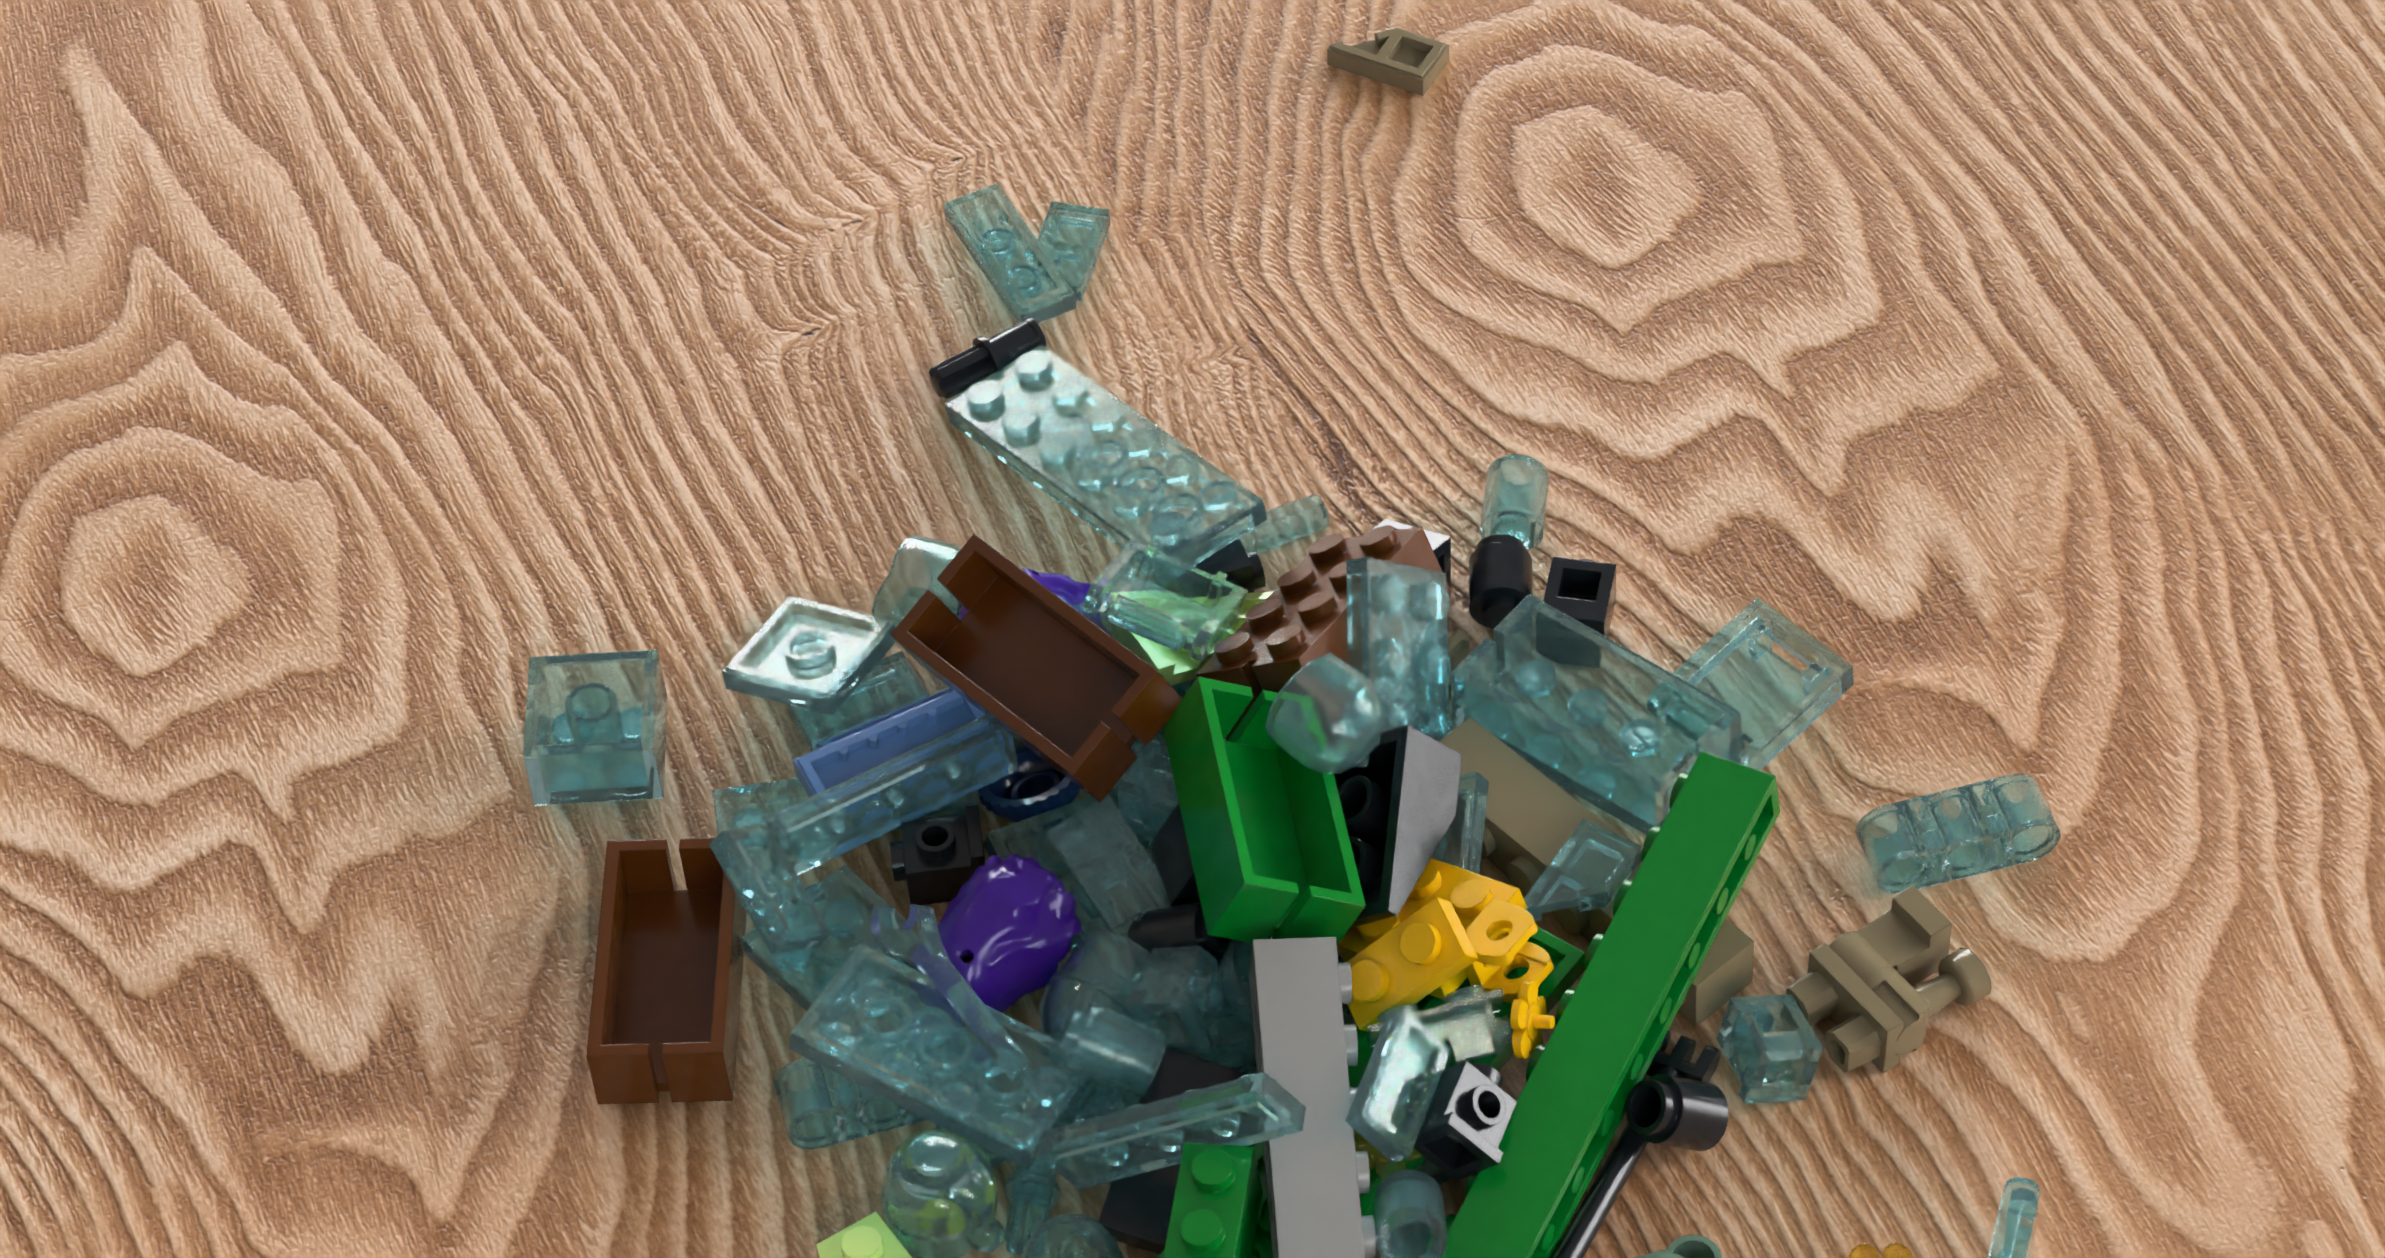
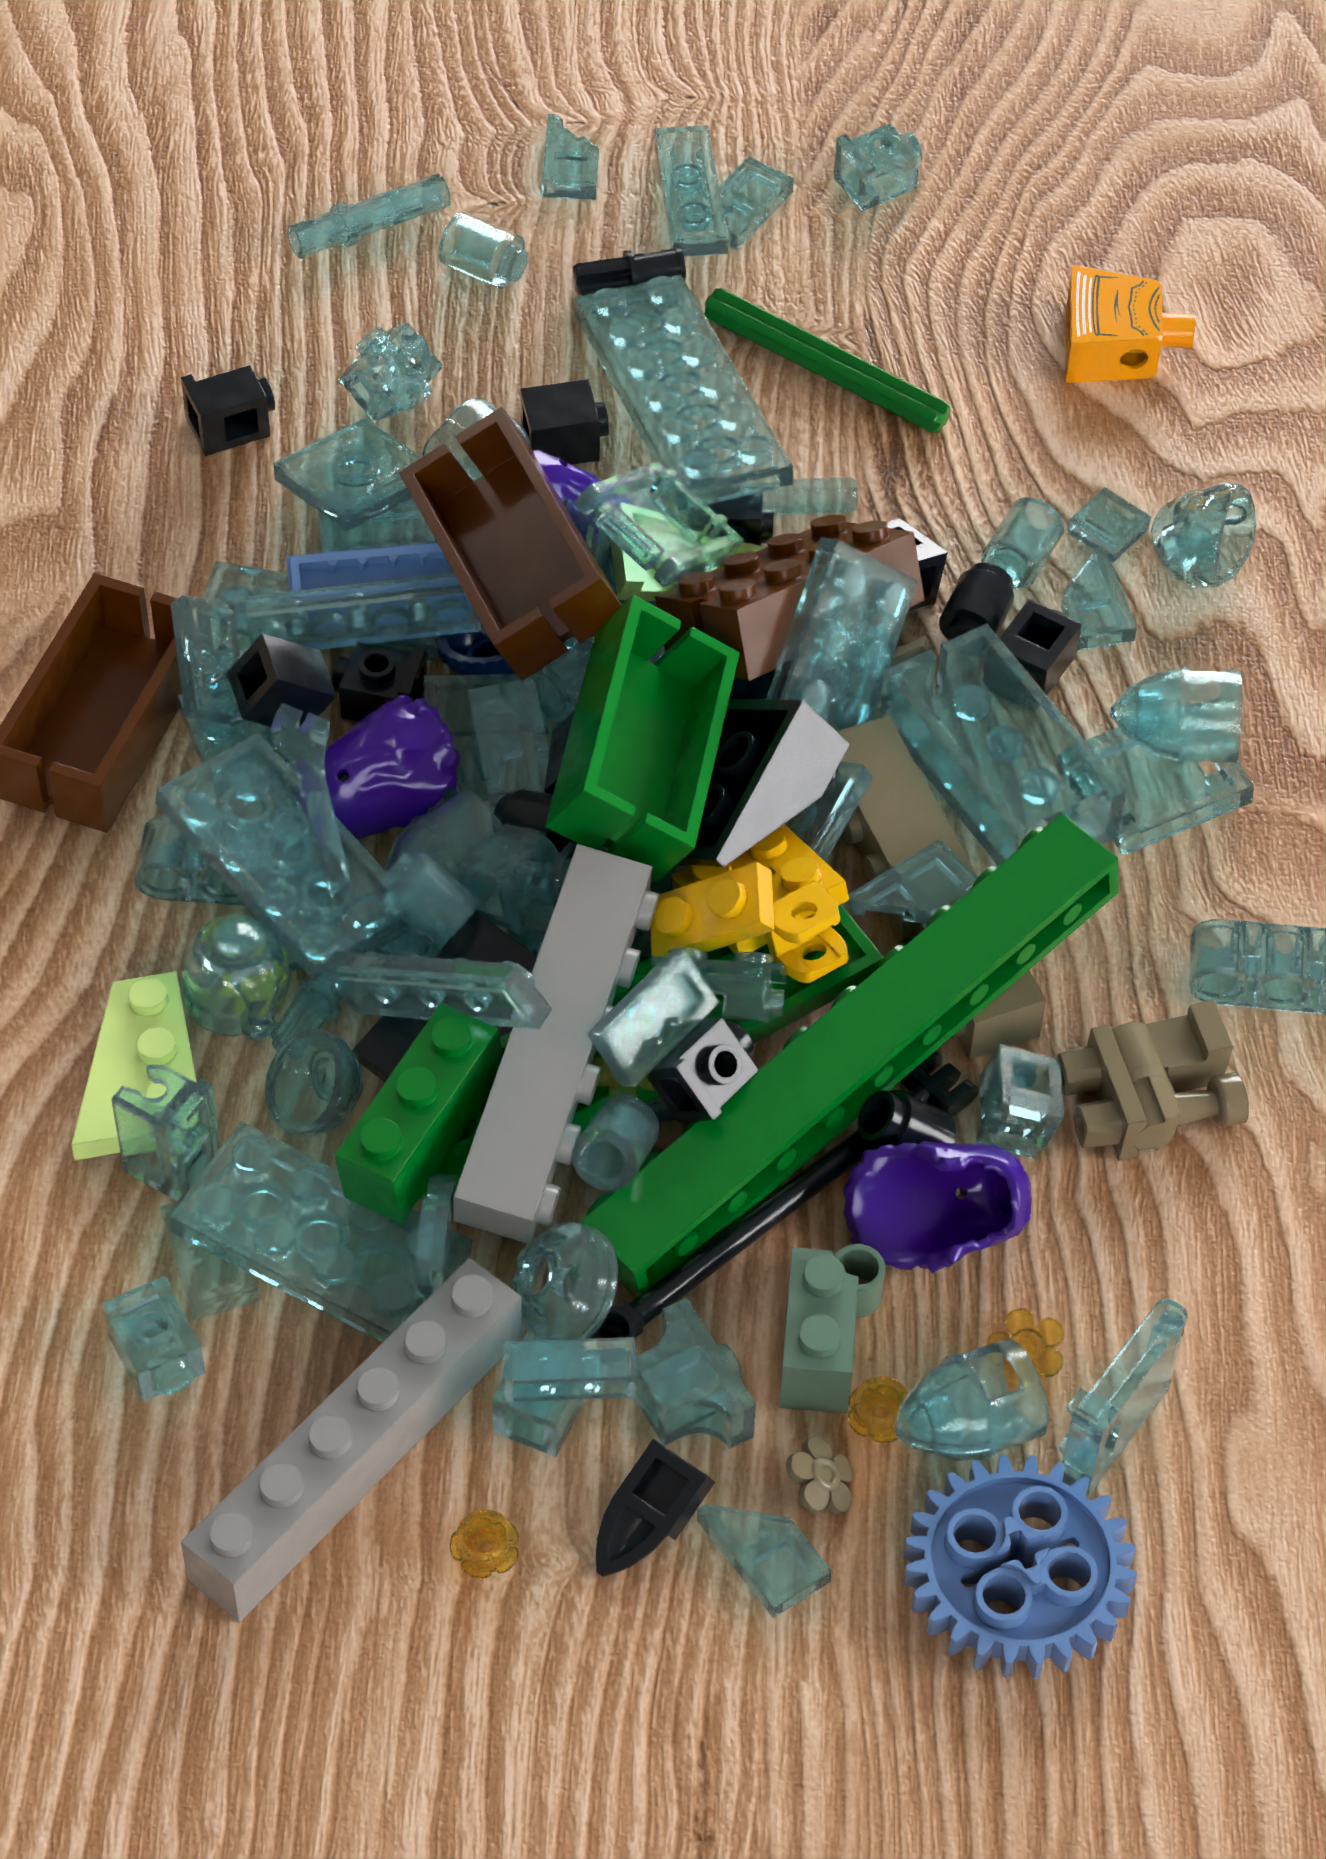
camera: 15 degrees right, 5 degrees up
clear light blue brick [523,649,668,806] -> none
clear light blue helmet [1265,651,1395,774] -> none
dark tan tile [1327,28,1449,96] -> none
yellow plant [1510,980,1555,1059] -> none
none -> black brick [181,365,275,456]
none -> black brick [227,633,337,736]
none -> clear light blue pin [287,173,451,259]
none -> clear light blue brick [338,322,443,422]
none -> clear light blue brick [438,211,529,289]
none -> black brick [520,379,609,465]
none -> clear light blue tile [542,114,599,200]
none -> green axle [704,288,951,433]
none -> clear light blue brick [833,123,923,211]
none -> dark purple piece [843,1141,1032,1273]
none -> clear light blue tile [1061,546,1137,650]
none -> light orange torso [1065,265,1195,383]
none -> clear light blue tile [1067,487,1151,563]
none -> clear light blue helmet [1110,664,1243,764]
none -> clear light blue piece [1151,483,1256,588]

